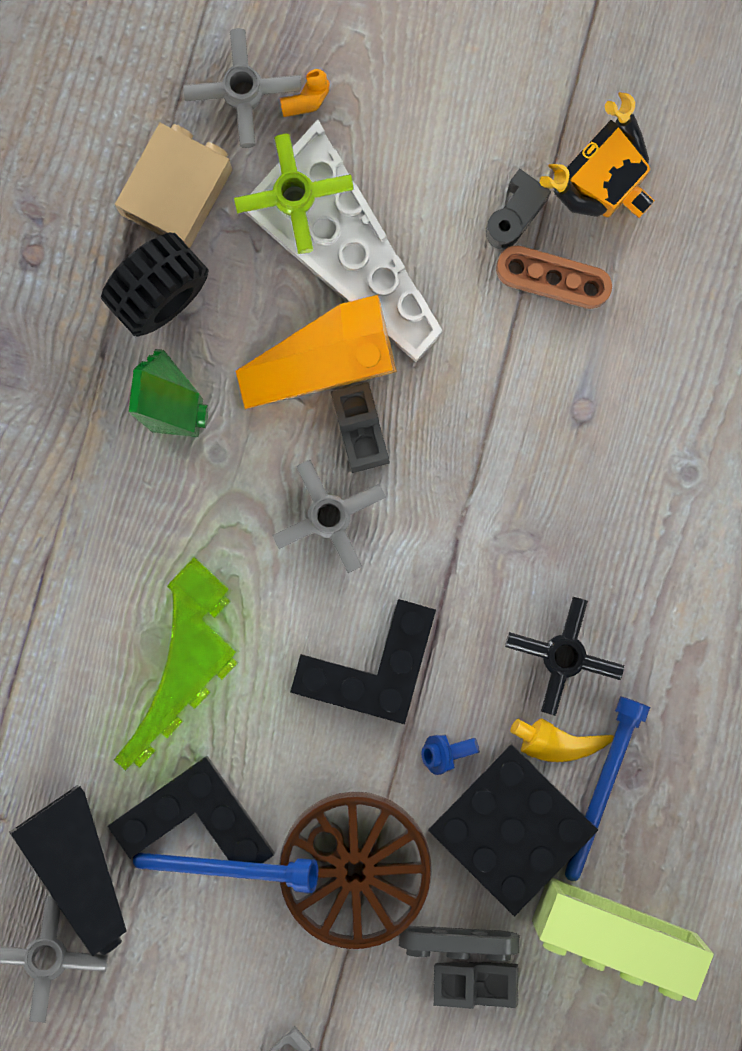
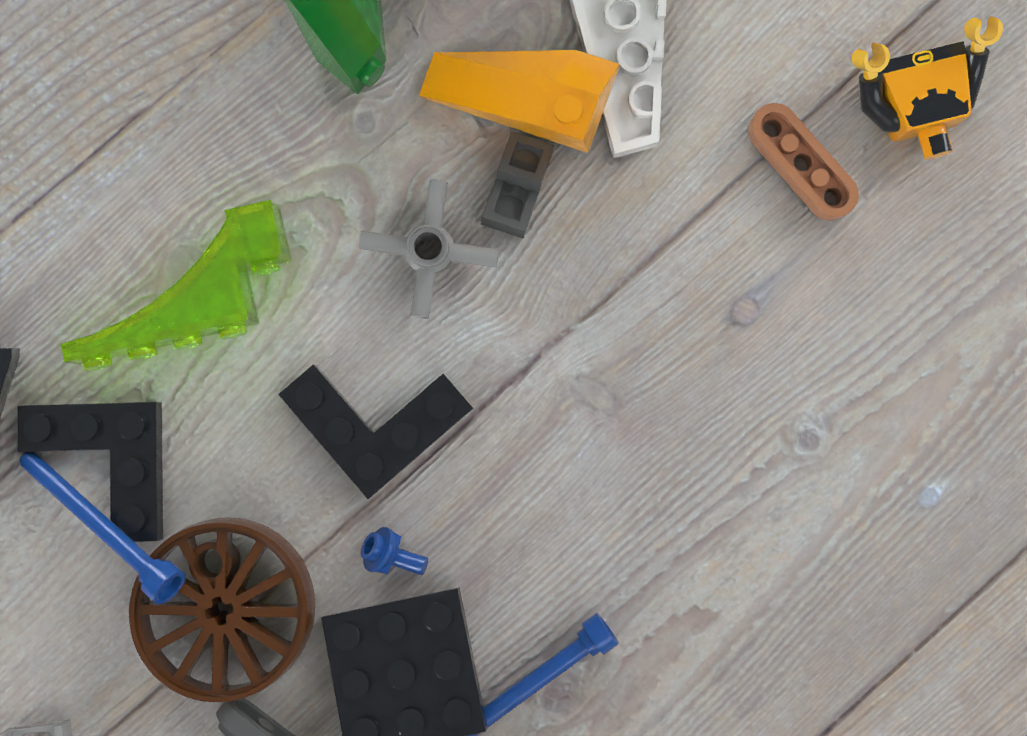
camera: 40 degrees right, 0 degrees up
dark grey leg [486,168,551,249] -> none
black bar [505,597,624,716] -> none
yellow bar [510,718,614,762] -> none

